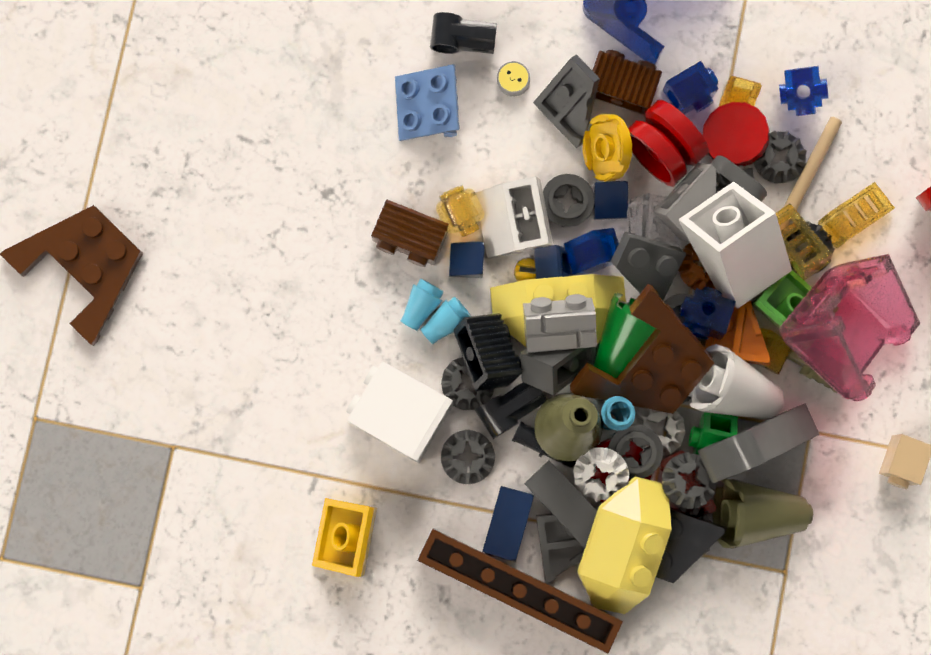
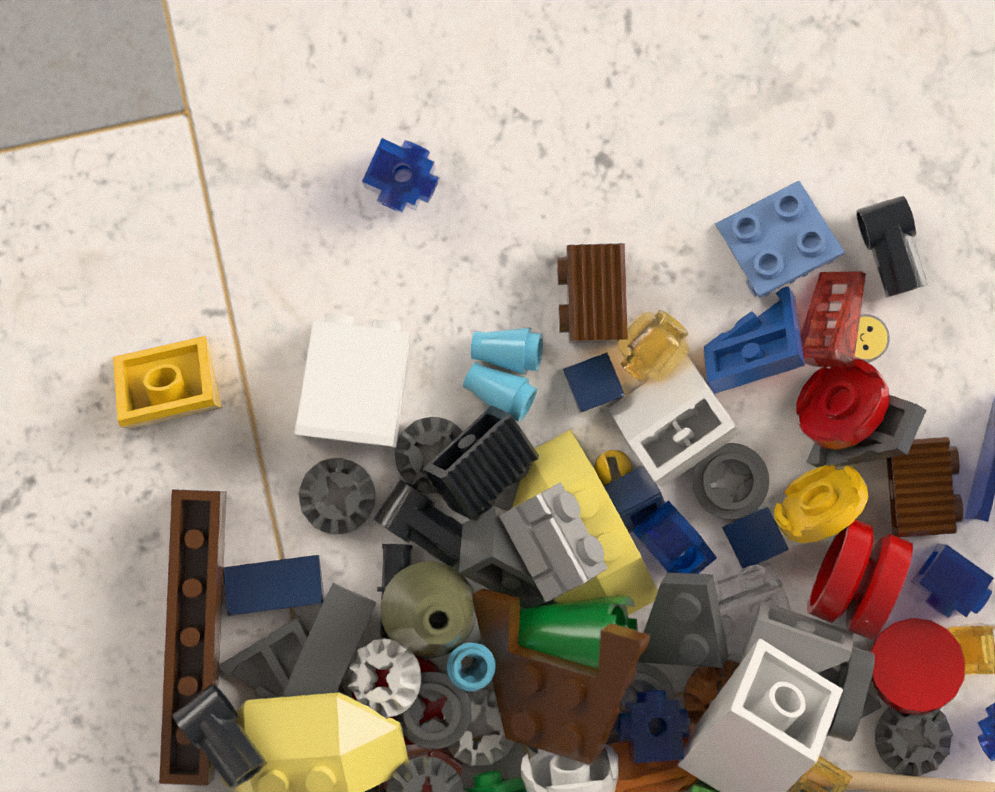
camera: 65 degrees right, 5 degrees up
none -> black piece [173,683,267,789]
none -> clear blue brick [362,138,440,213]
none -> blue wing [704,286,805,394]
none -> red tile [796,357,889,450]
none -> clear red slope [801,271,866,367]

